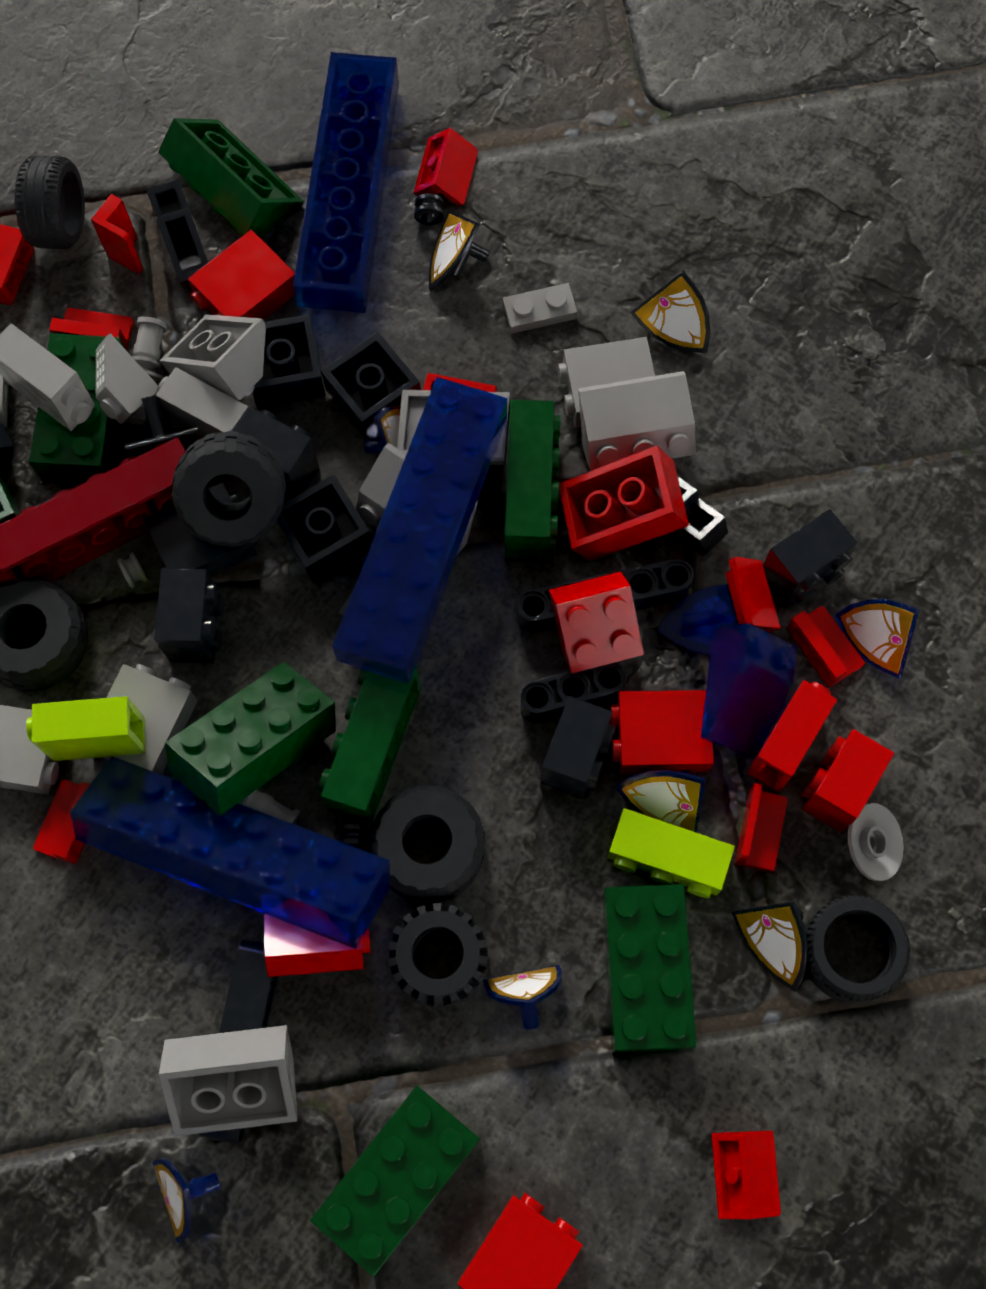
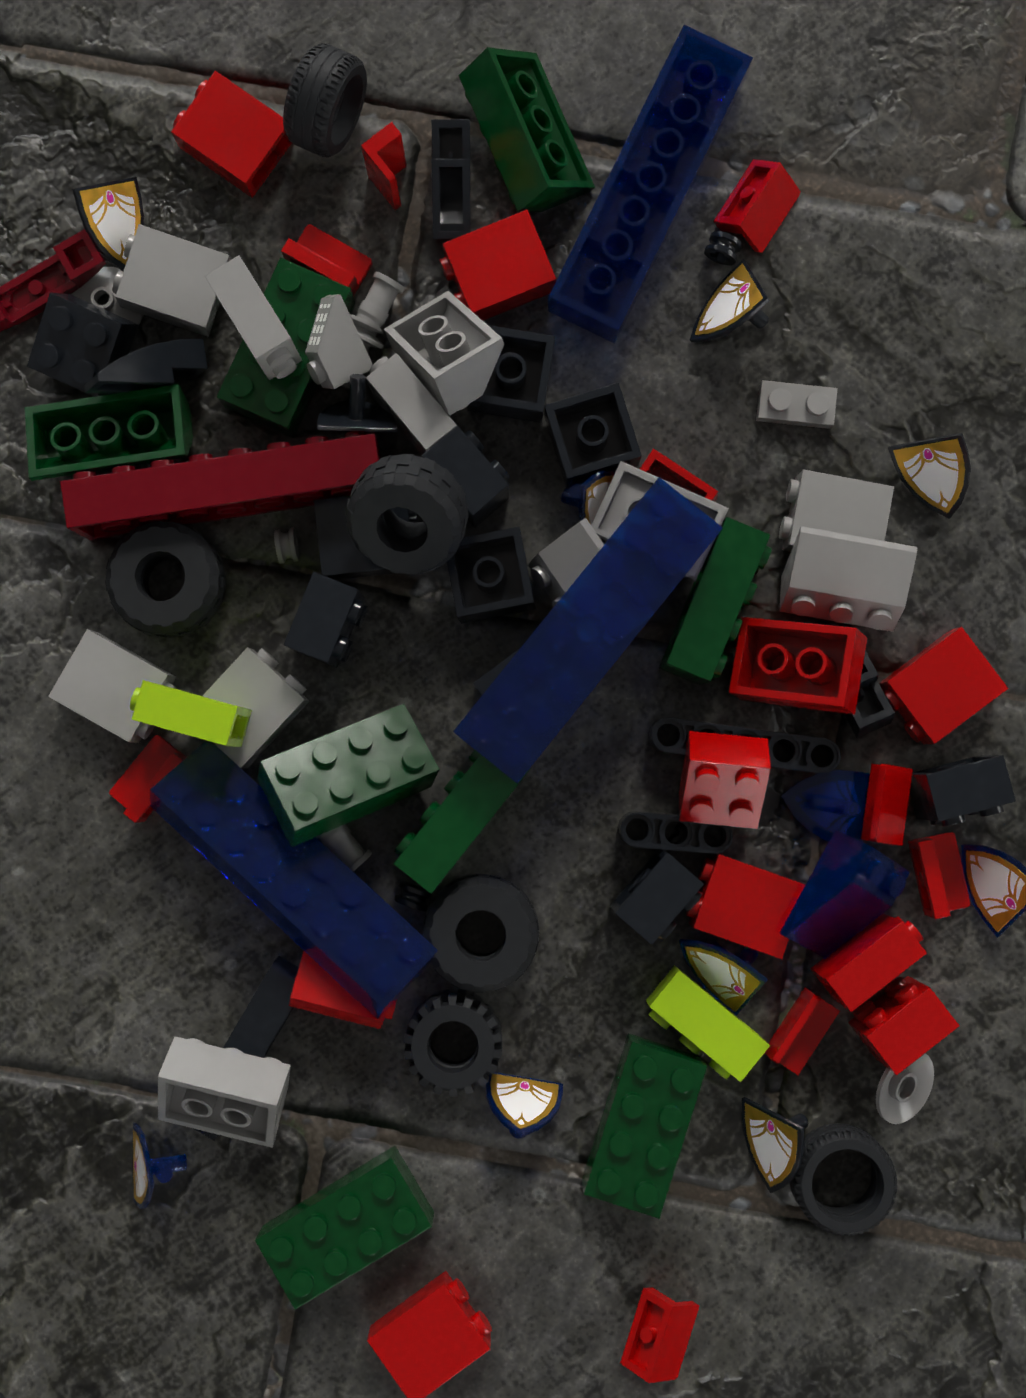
camera: 15 degrees right, 15 degrees up
none -> red brick [879,626,1009,744]

